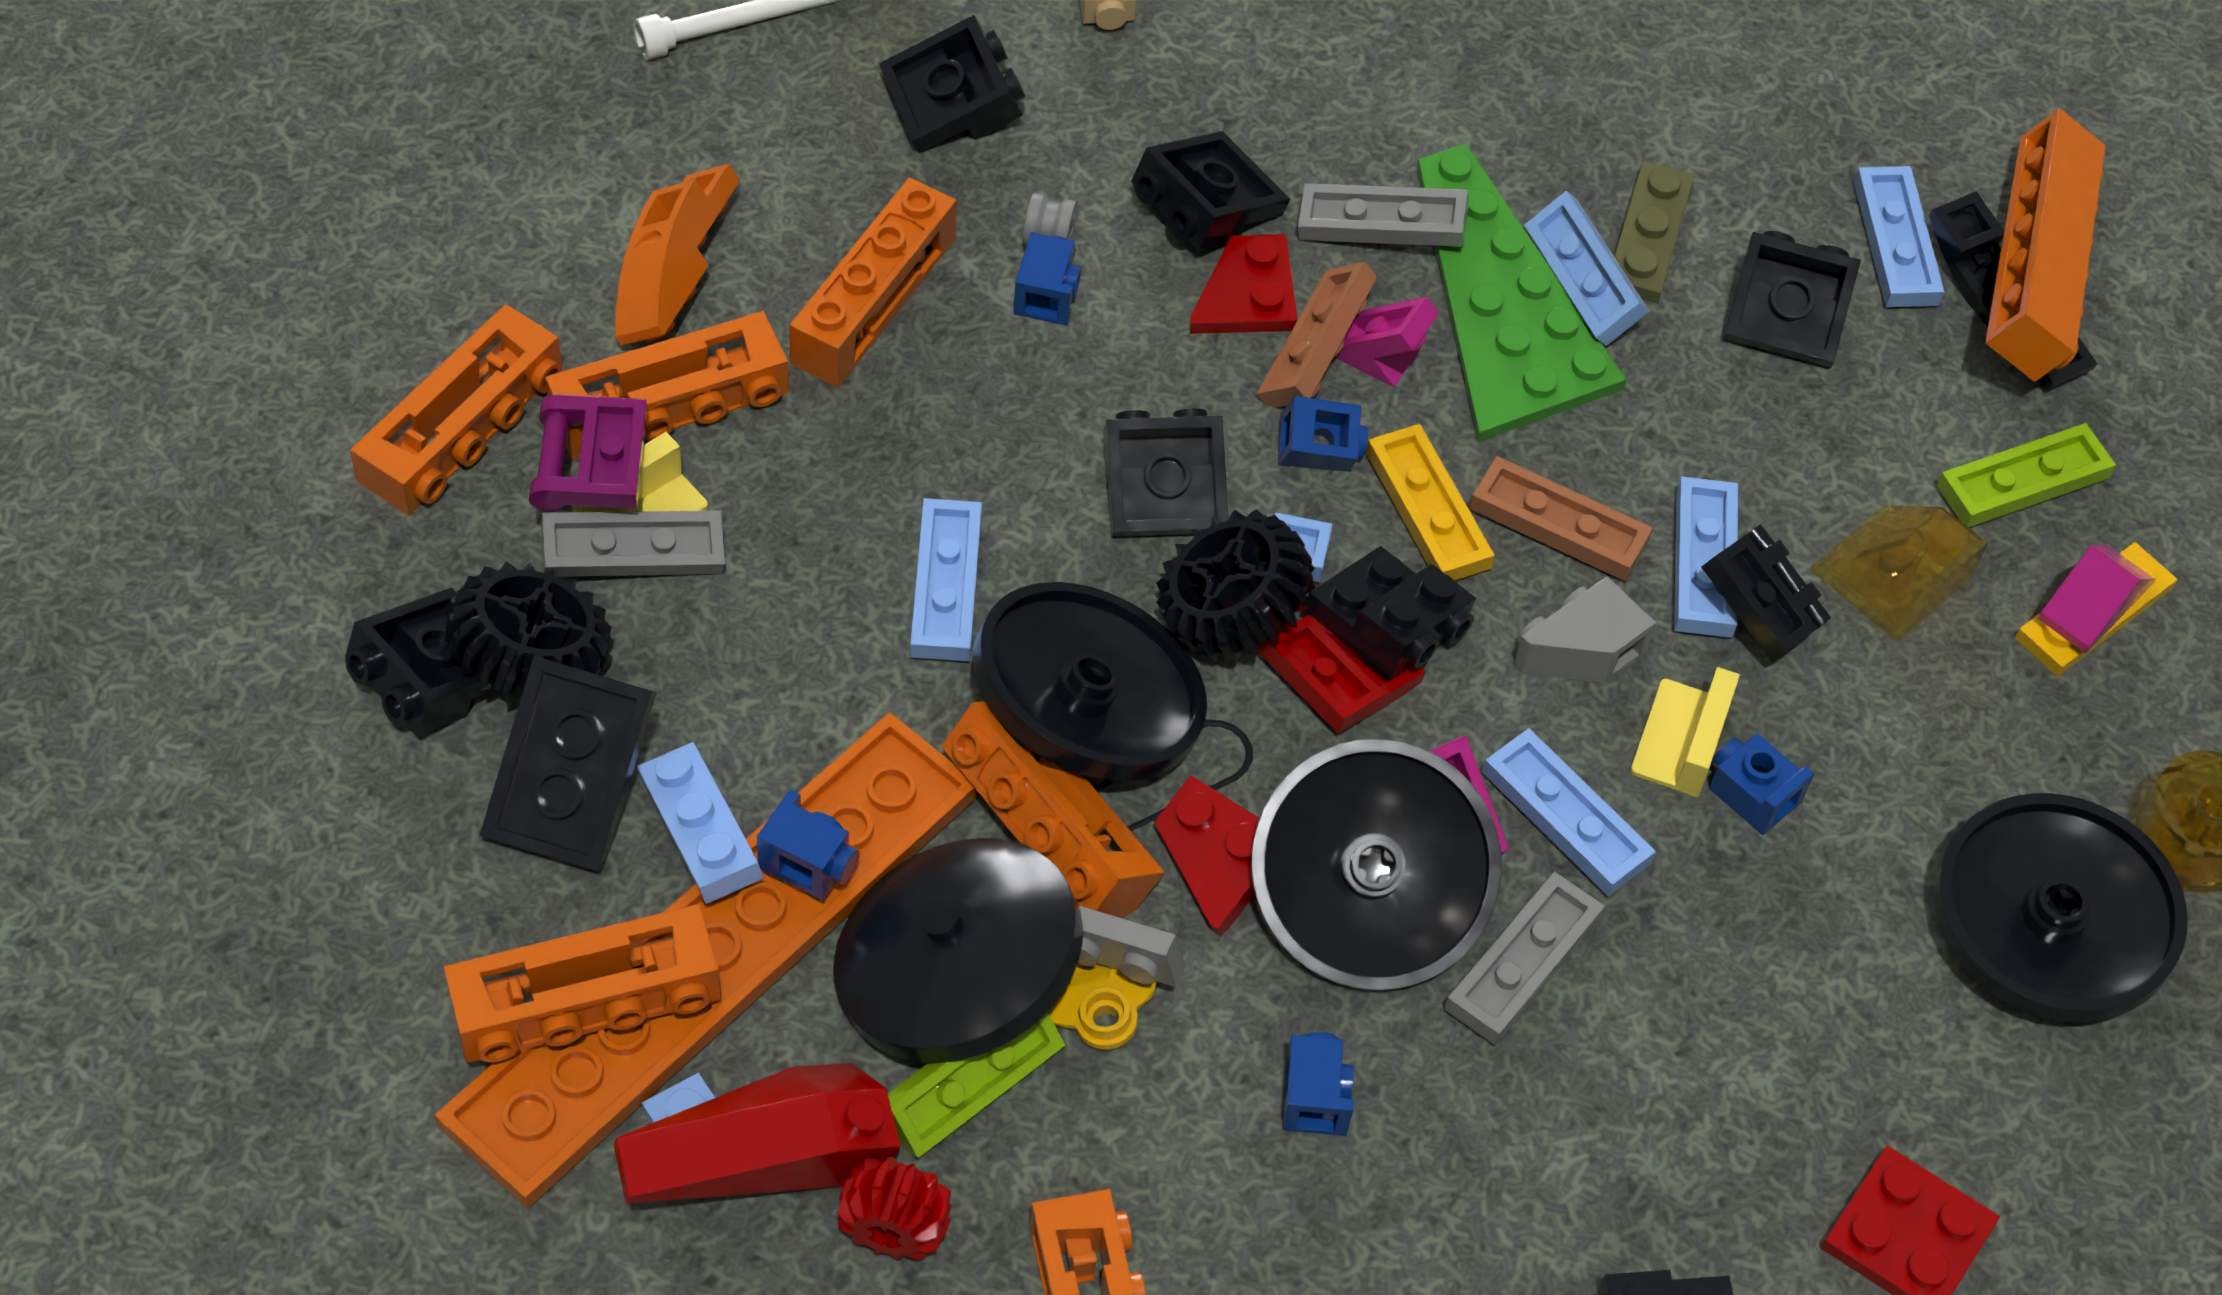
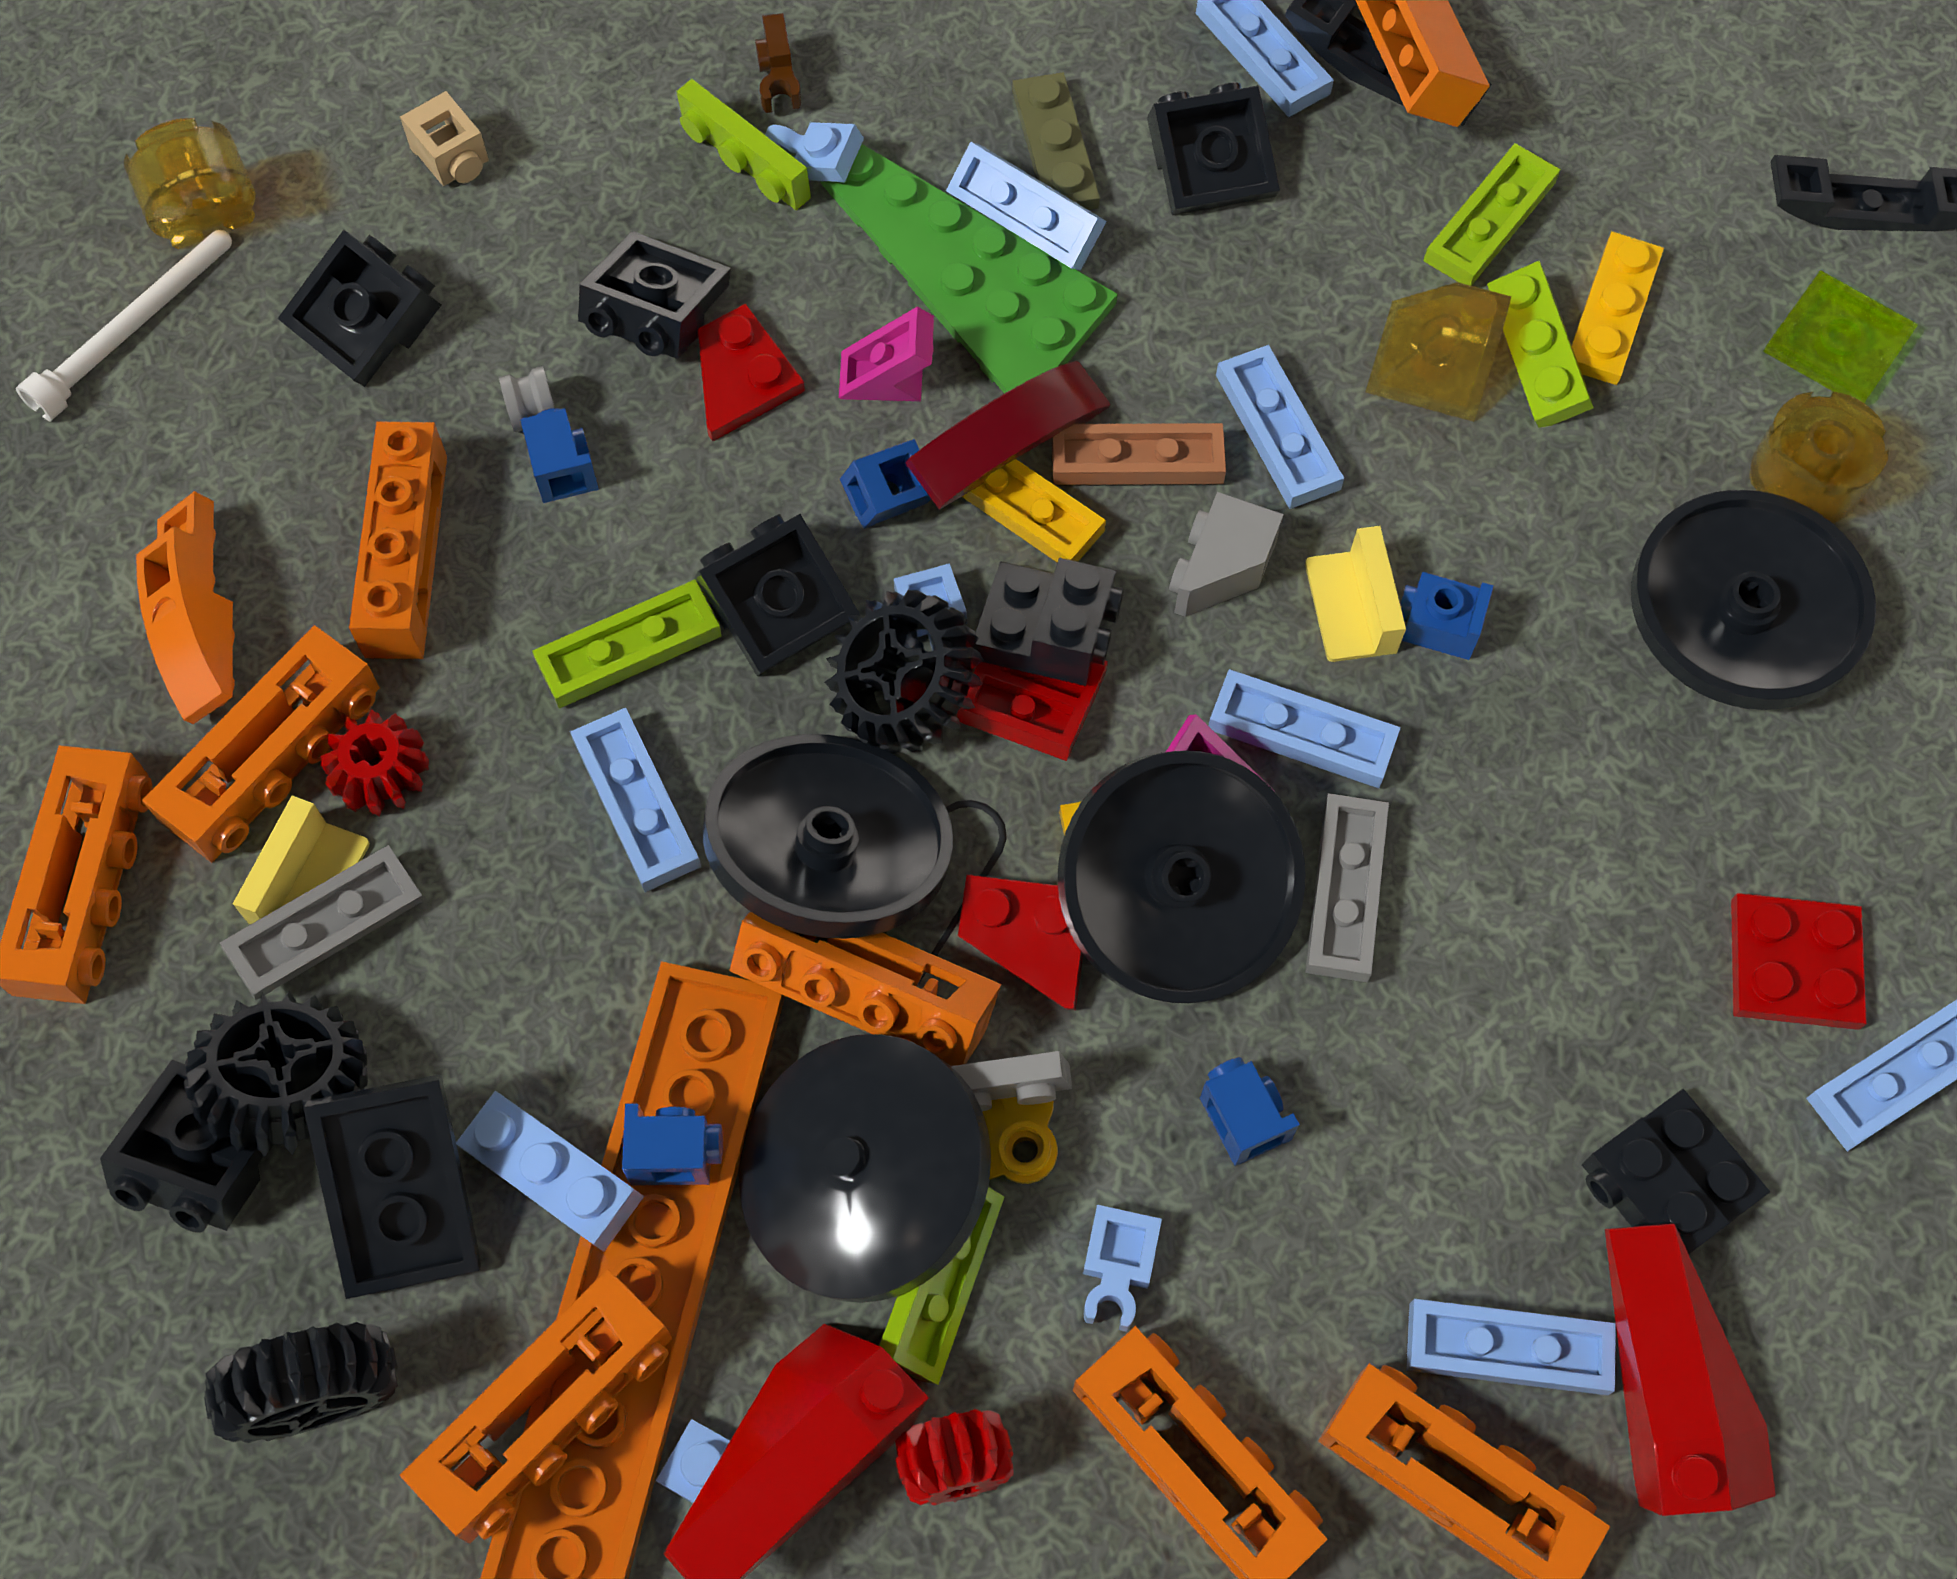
camera: 25 degrees left, 10 degrees up
magenta plate [529,394,647,511] -> none
nougat plate [1257,261,1378,408] -> none
light grey plate [1298,183,1469,247] -> none
black plate [1701,524,1832,662] -> none
dark pink slope [2038,545,2155,653] -> none
none -> black gear [204,1322,398,1443]
none -> red gear [320,709,429,817]
none -> lime plate [532,579,722,709]
none -> lime plate [676,78,811,210]
none -> reddish brown plate [755,13,801,113]
none -> light blue plate [765,122,864,182]
none -> dark red slope [905,361,1111,510]
none -> light blue plate [1083,1205,1162,1332]
none -> lime plate [1487,261,1594,428]

